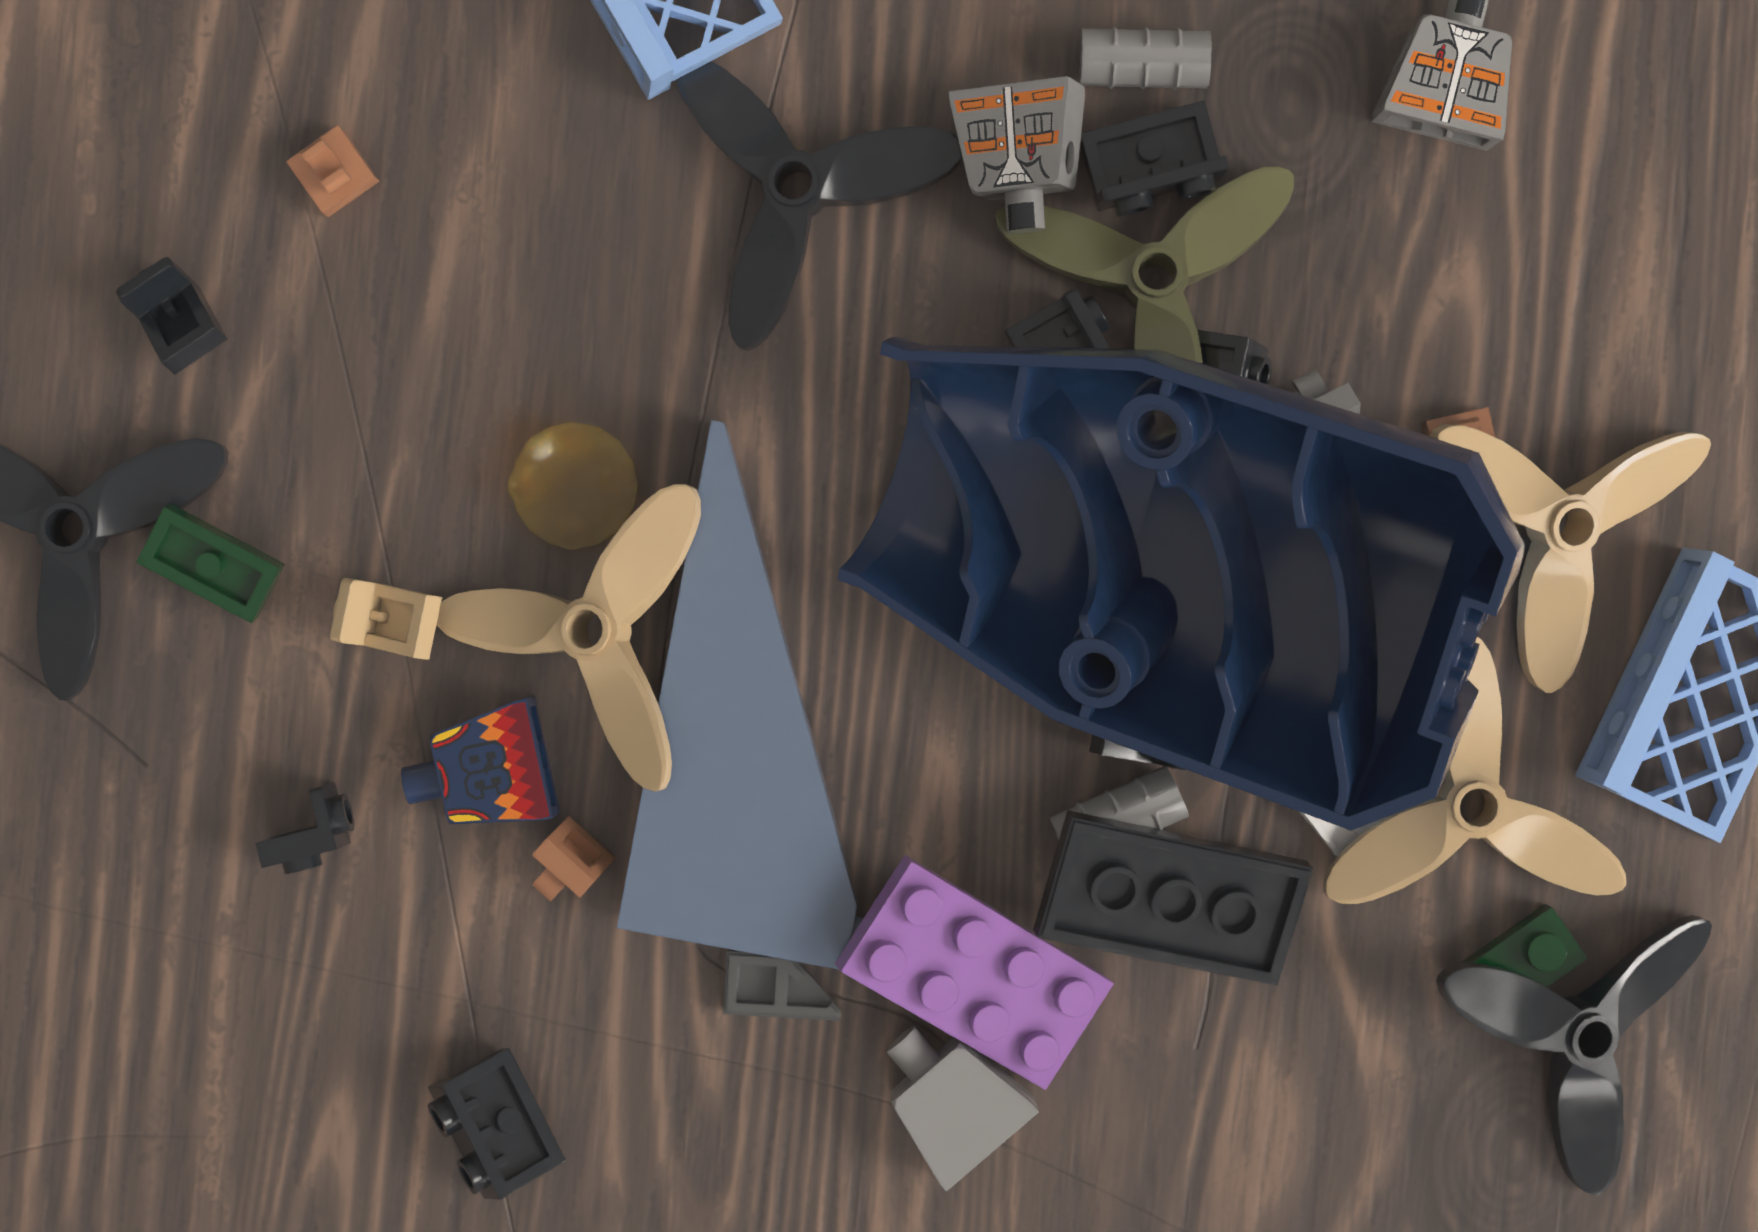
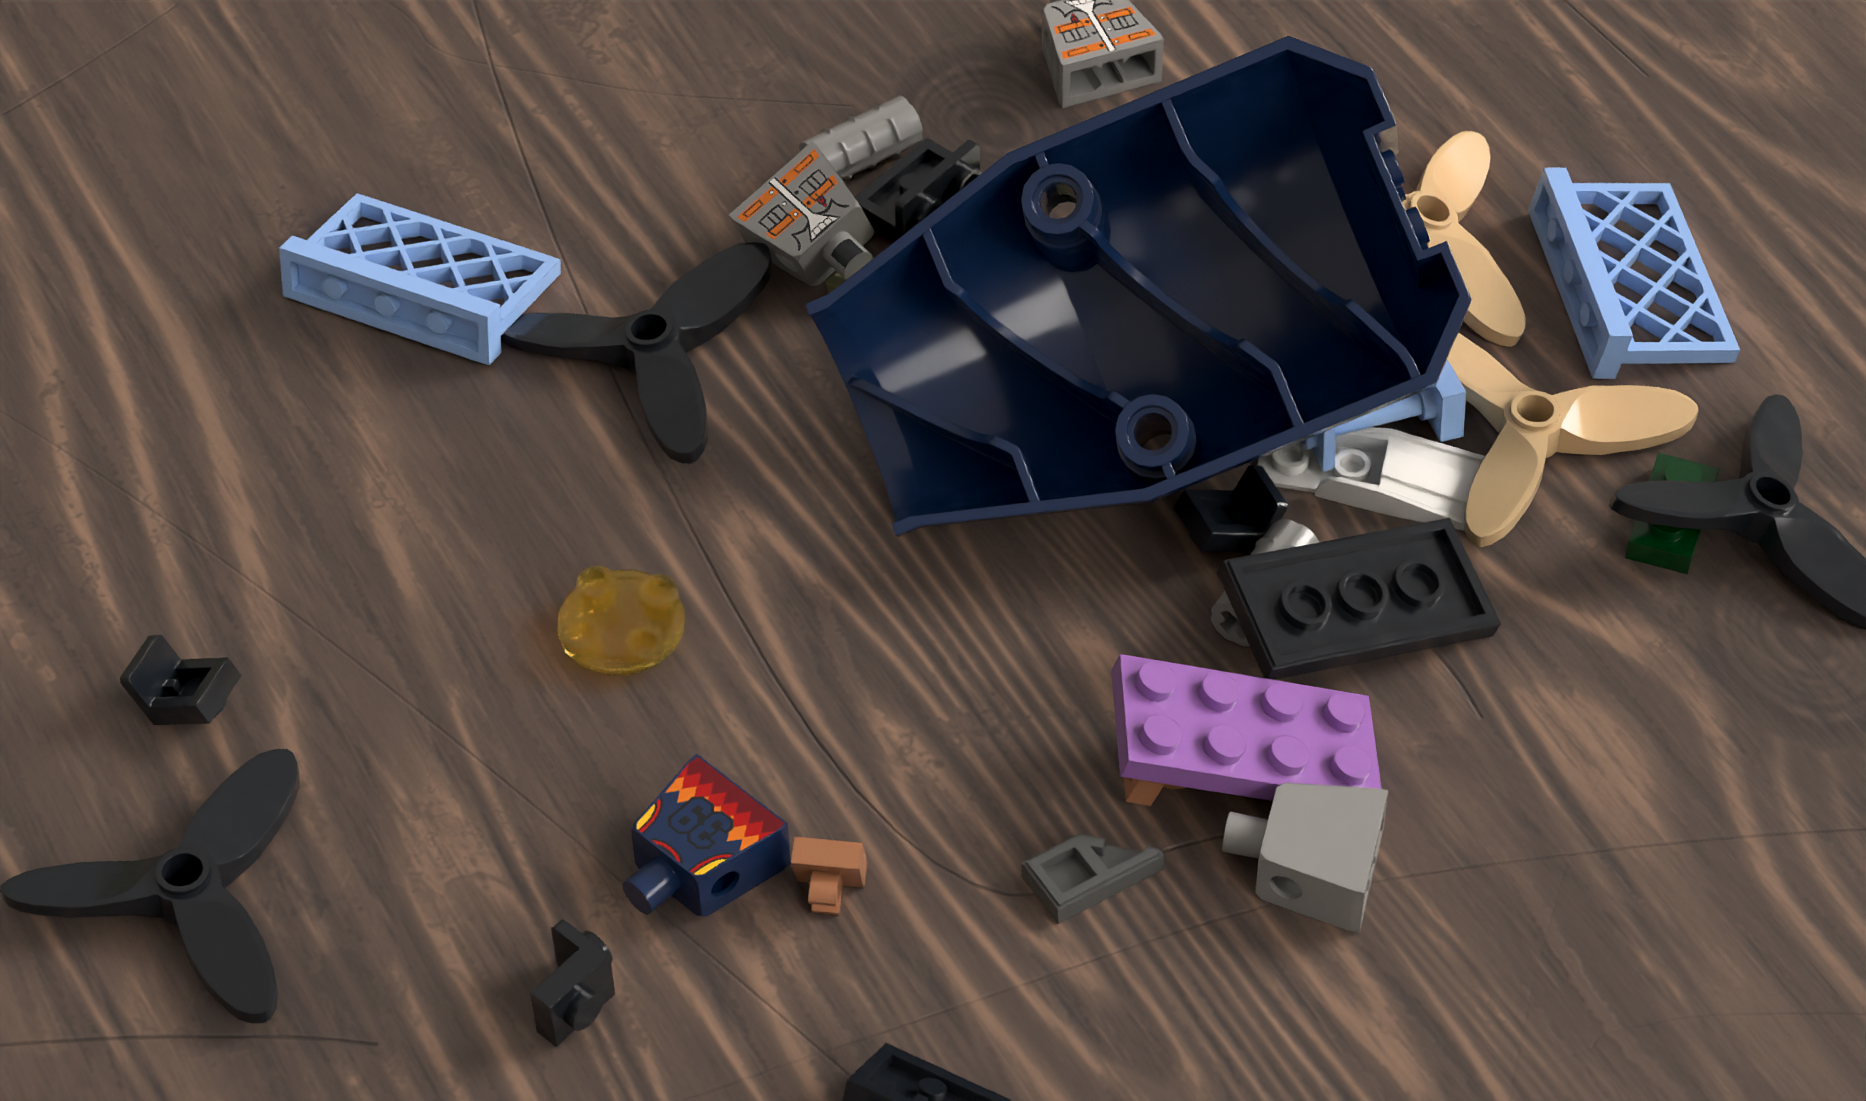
camera: 30 degrees left, 40 degrees down
dark green plate [136,504,285,623] -> none
nougat tile [286,125,380,217] -> none
tan bracket [330,578,442,660] -> none
tan piece [436,484,701,791] -> none
sand blue slope [617,420,864,970] -> none

